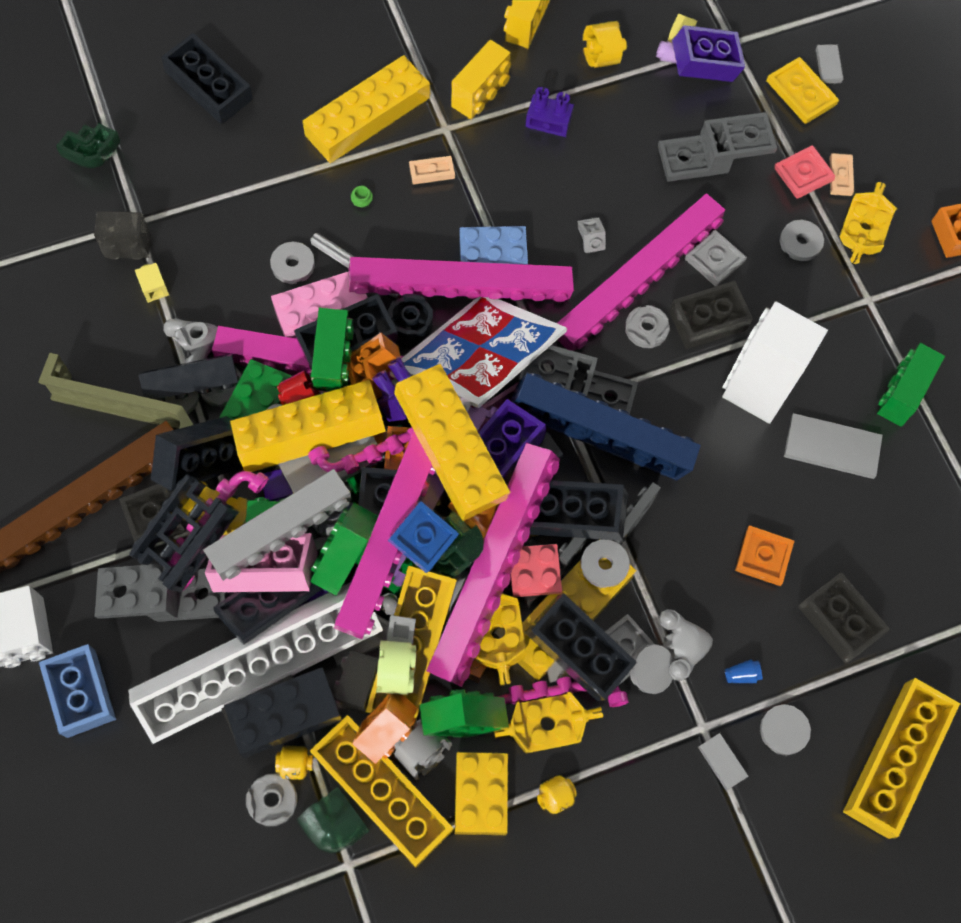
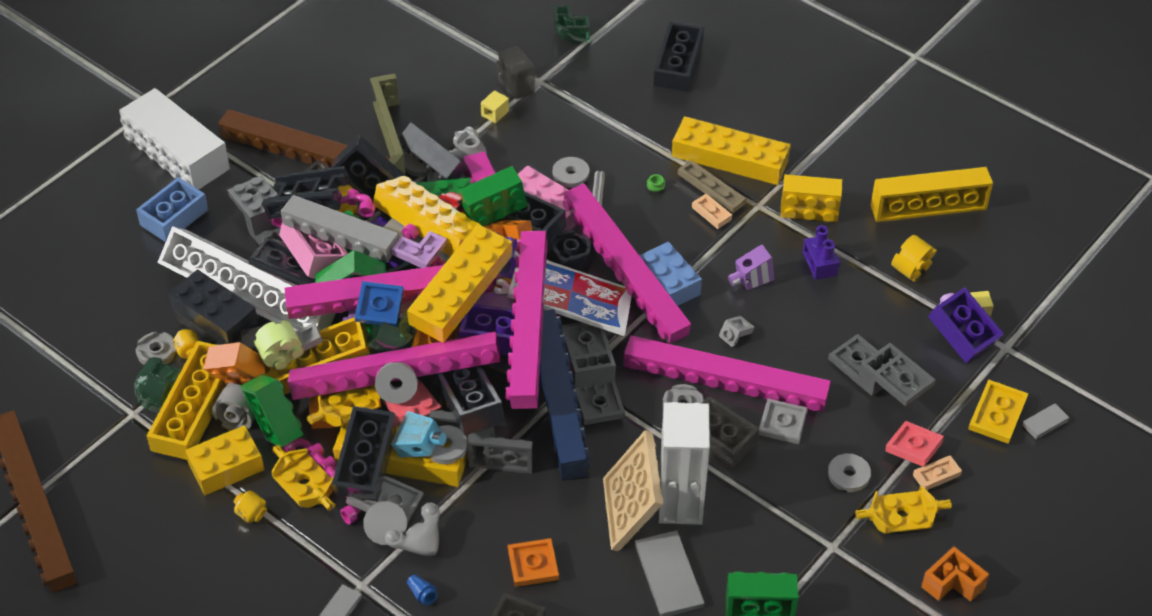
camera: 65 degrees right, 20 degrees down
none -> light grey tile [375,362,418,404]
none -> lavender plate [391,231,447,268]
none -> medium azure torso [391,411,446,457]
none -> dark pink brick [506,231,547,409]
none -> tan plate [603,430,663,551]
none -> dark tan plate [678,160,746,213]
none -> medium lavender torso [728,245,775,290]

